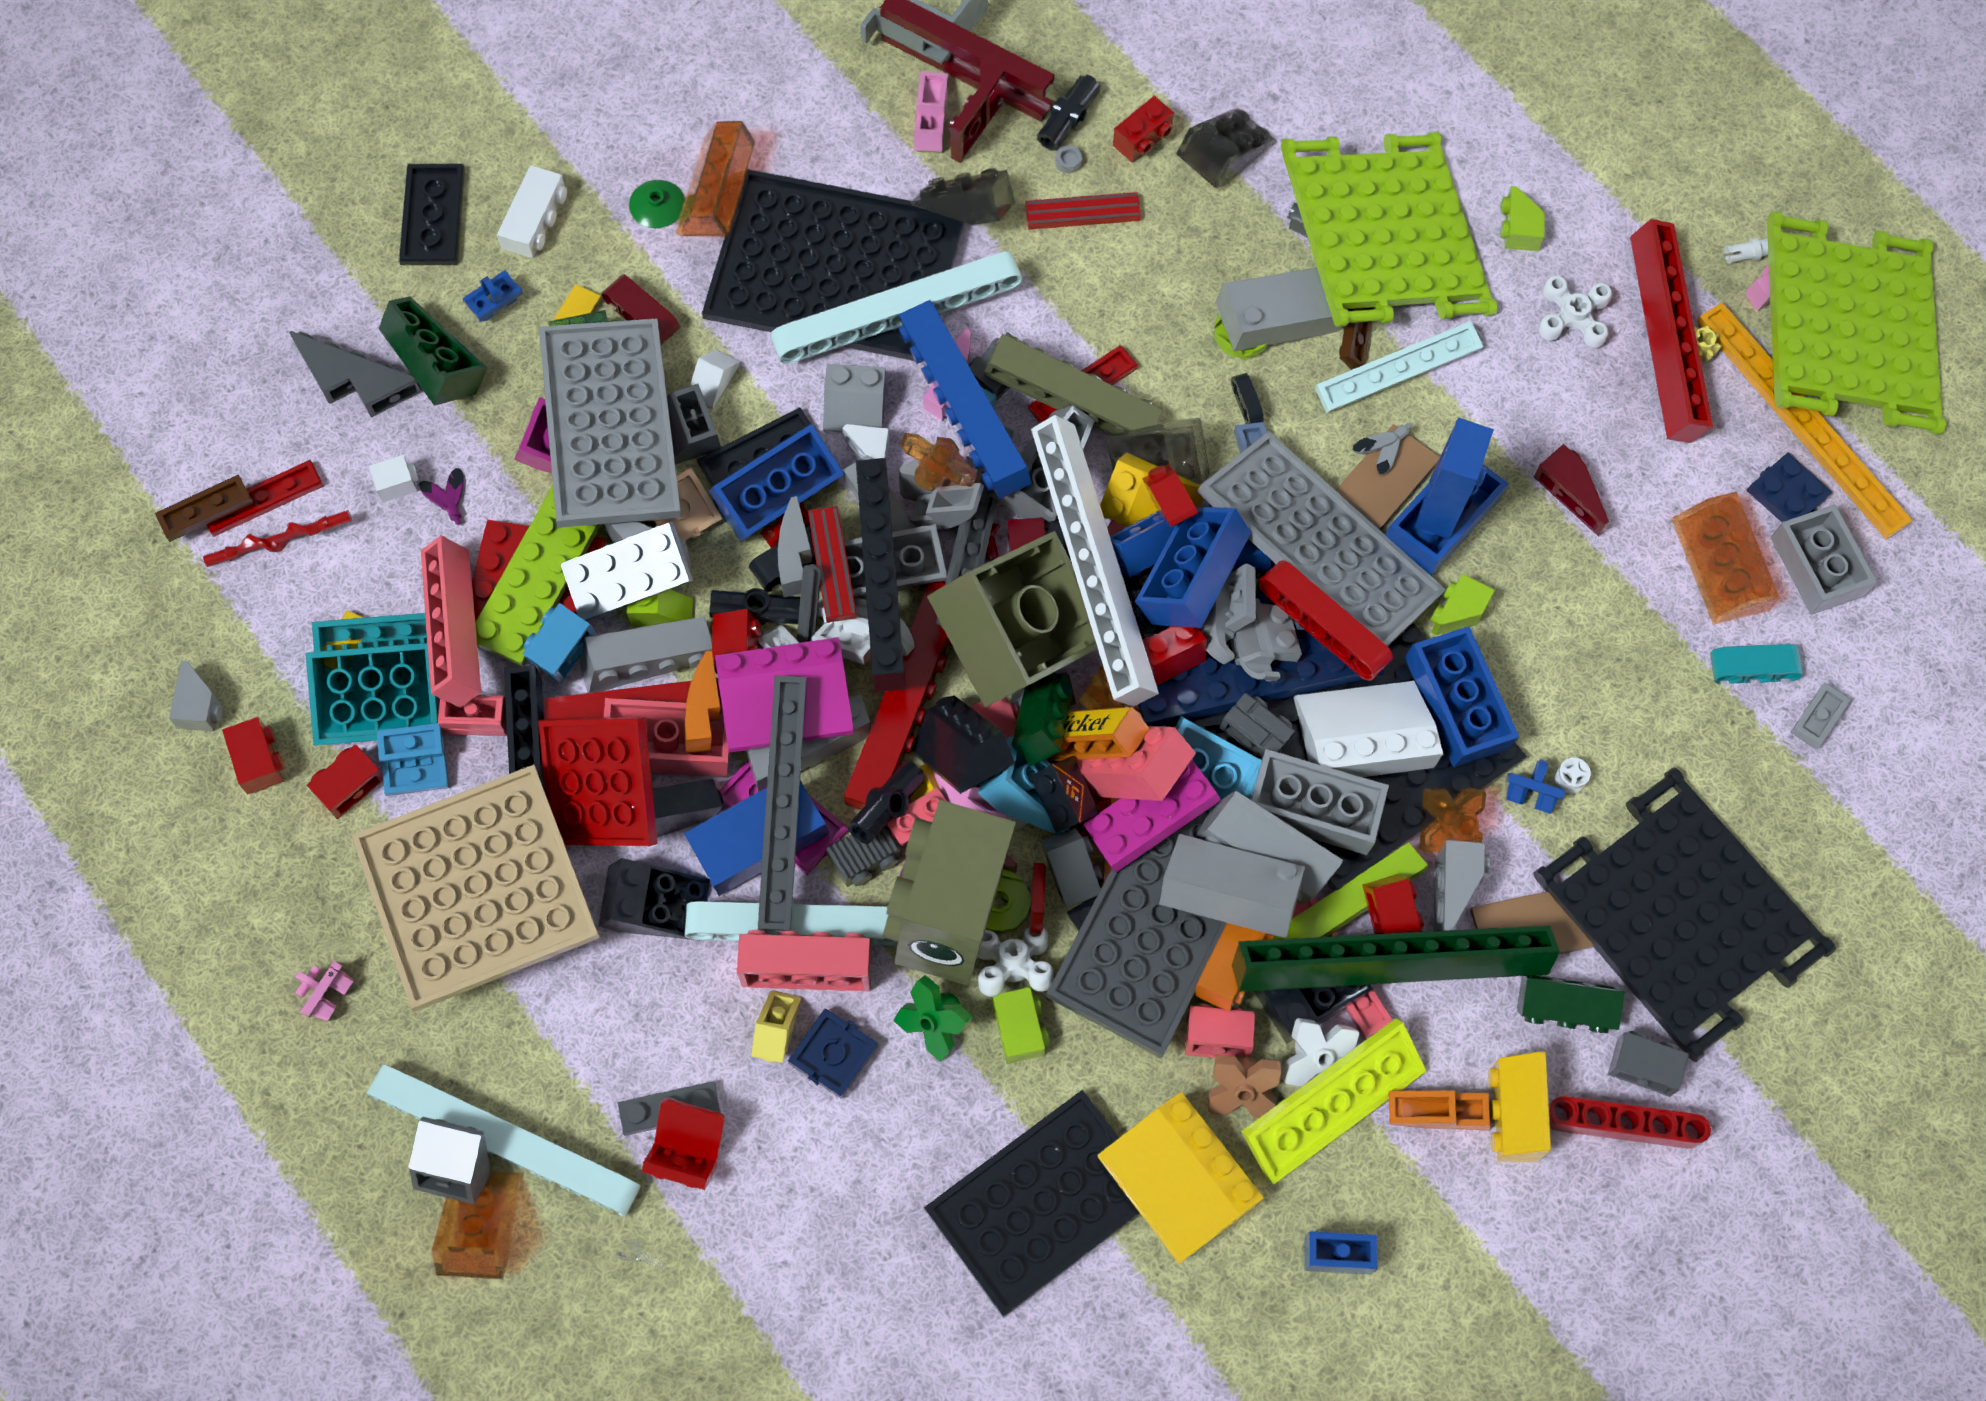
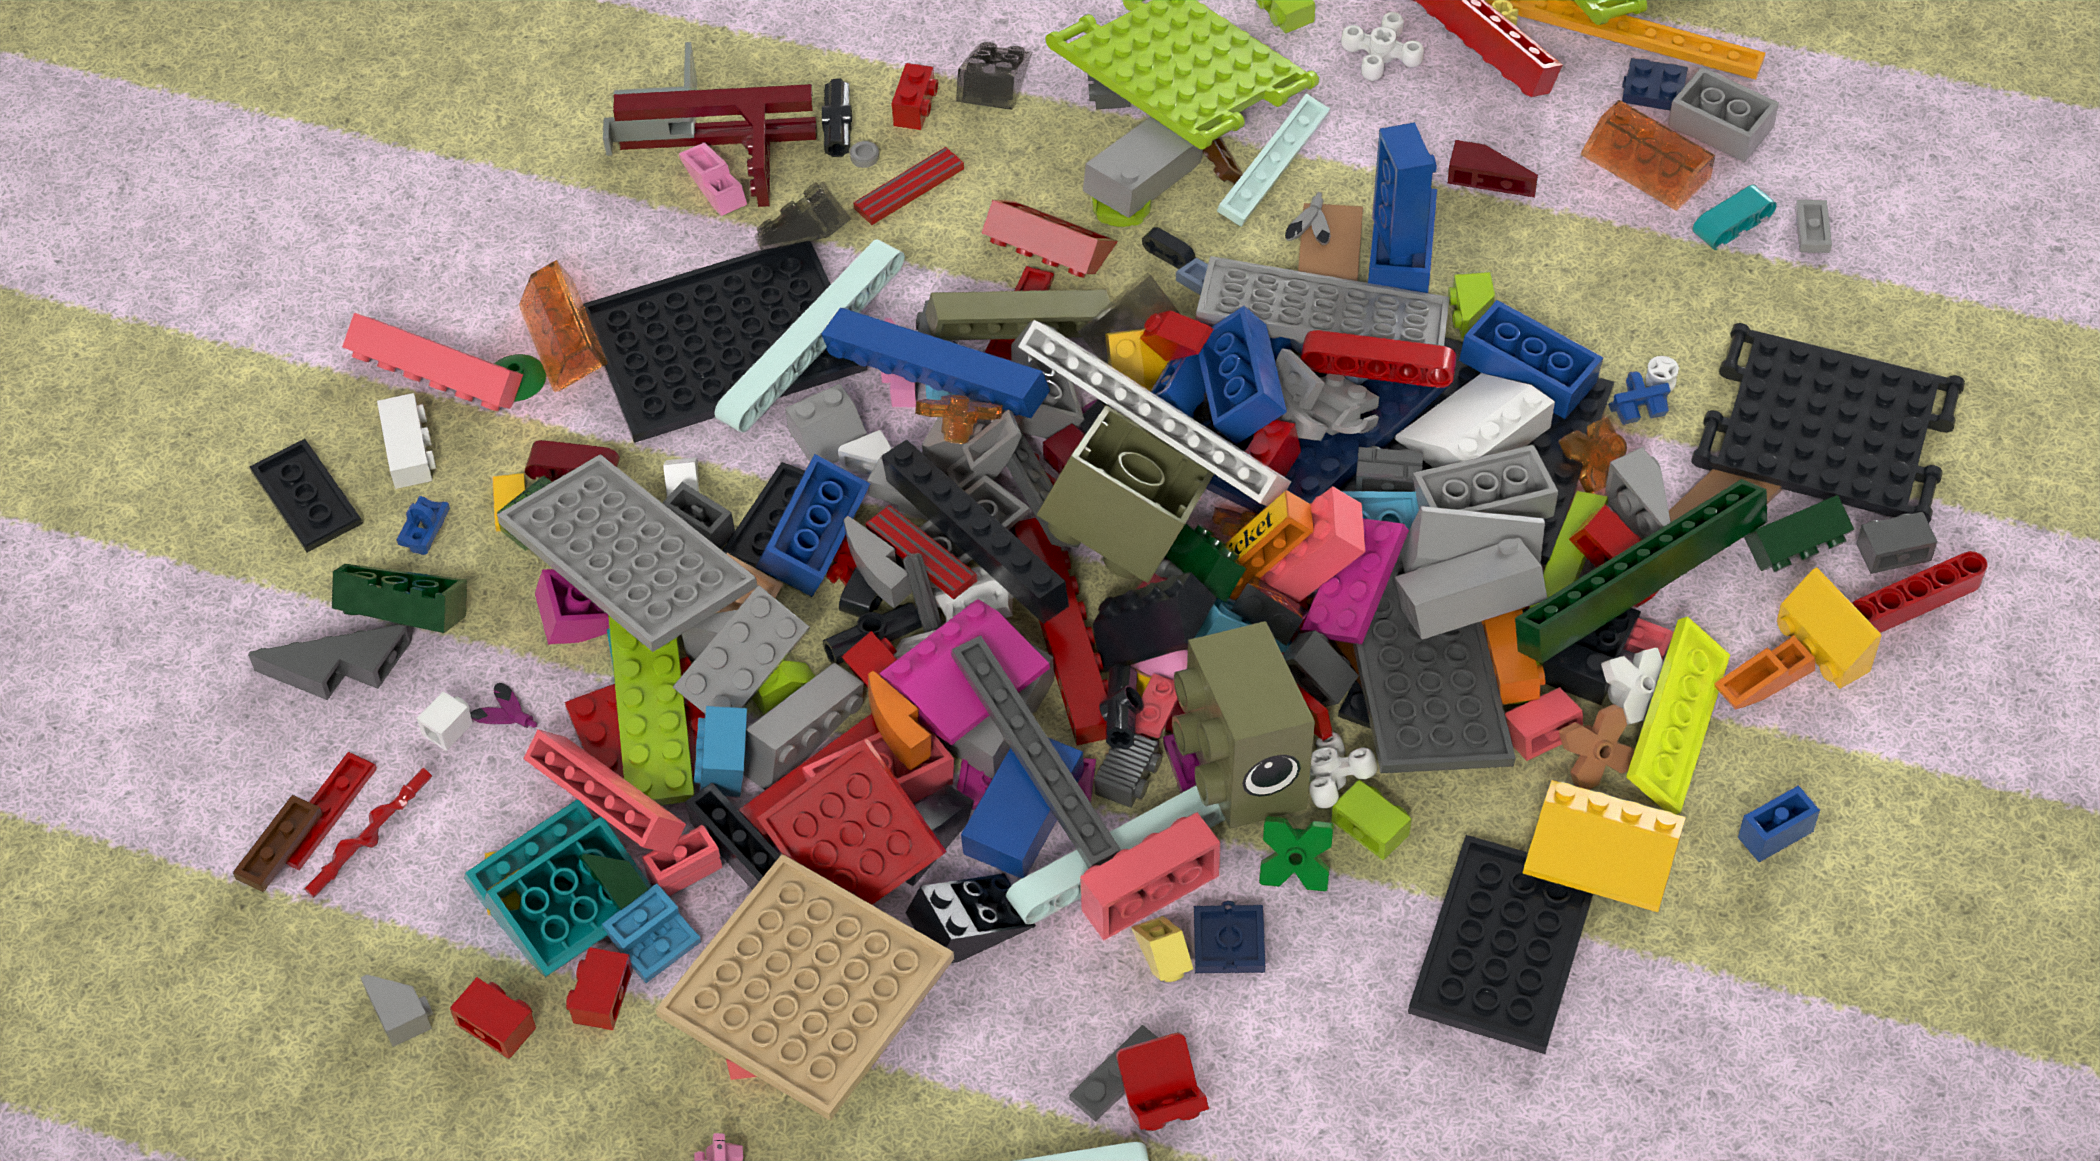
camera: 30 degrees left, 15 degrees down
none -> coral brick [342,313,523,411]
none -> dark green slope [578,853,649,910]
none -> slope [981,199,1118,278]

